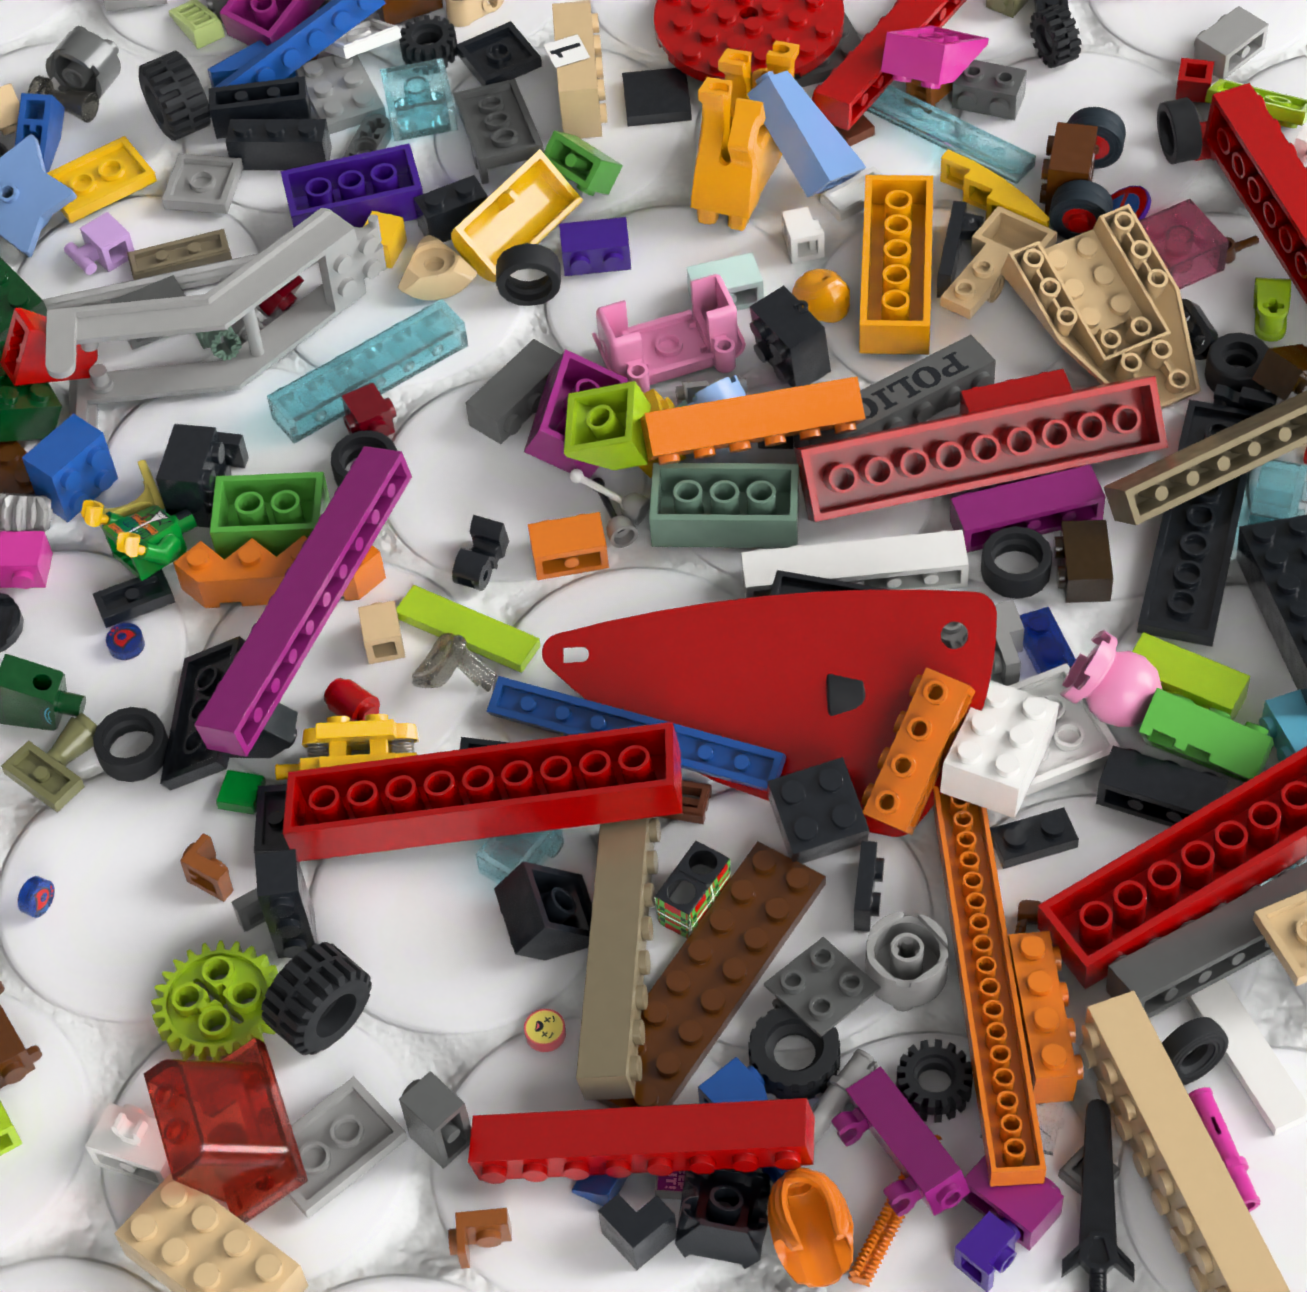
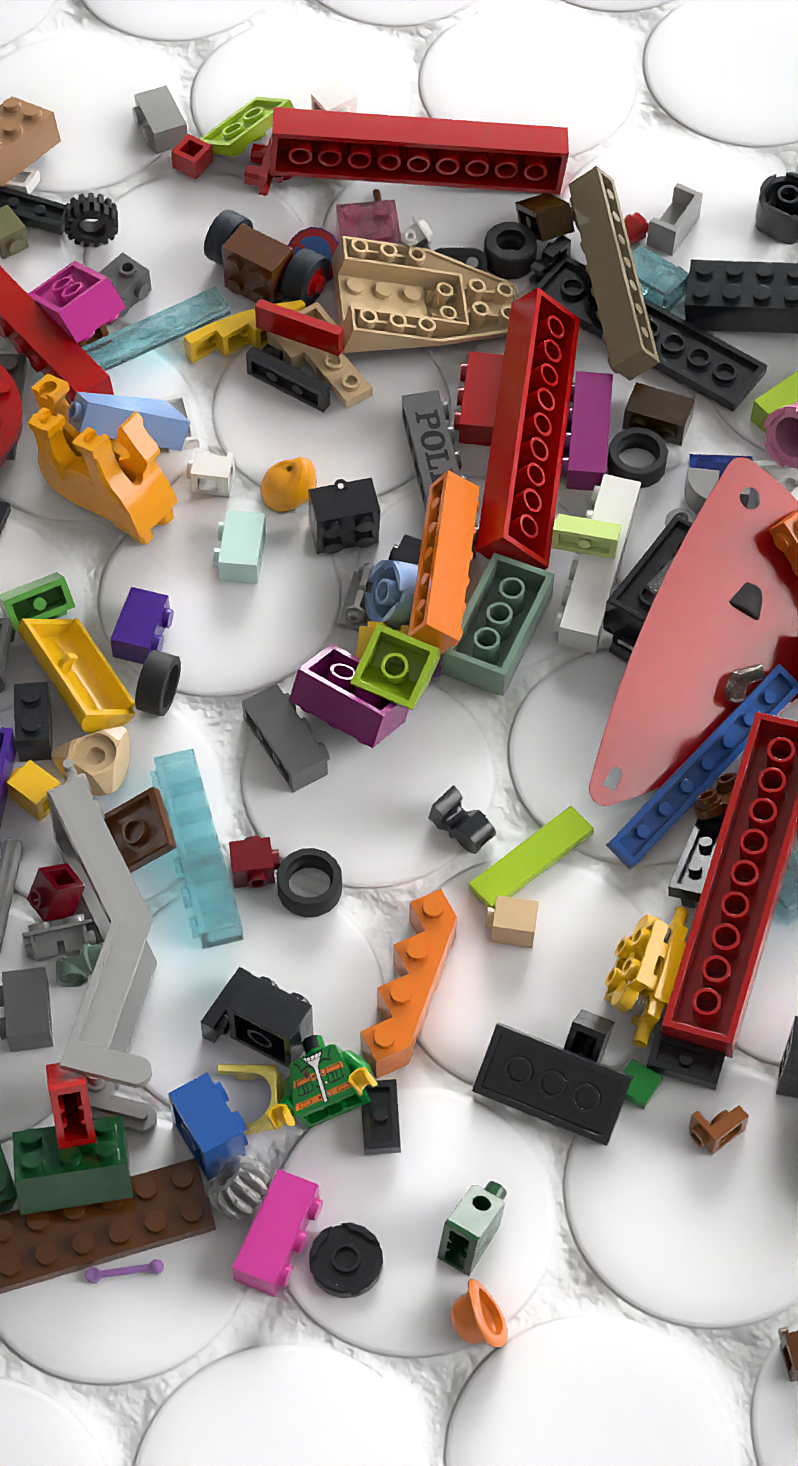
camera: 75 degrees left, 5 degrees up
olive plate [1,740,85,813] -> none
clear blue tile [18,876,55,918] -> none
olive cone [47,712,97,766] -> none
black tyre [93,707,168,782] -> none
clear blue tile [106,623,145,660] -> none
magenta brick [195,446,412,757] -> none
bright green brick [210,472,330,559] -> none
dark grey tile [231,888,265,932] -> none
red brick [324,678,380,721] -> none
clear smoke piece [412,633,497,692] -> none
orange brick [528,512,609,580] -> none
hinge [569,469,650,525] -> none
bright pink container [592,274,746,394] -> none
light grey hinge [593,477,638,548] -> none
light orange brick [859,175,933,355] -> none
black tyre [1157,97,1202,164] -> none
lime piece [1253,277,1291,342] -> none
none -> reddish brown tile [104,786,177,873]
none -> red tile [255,299,344,357]
none -> white hinge [401,215,433,250]
none -> yellowish green panel [551,514,622,559]
none -> clear smoke arm [724,664,765,703]

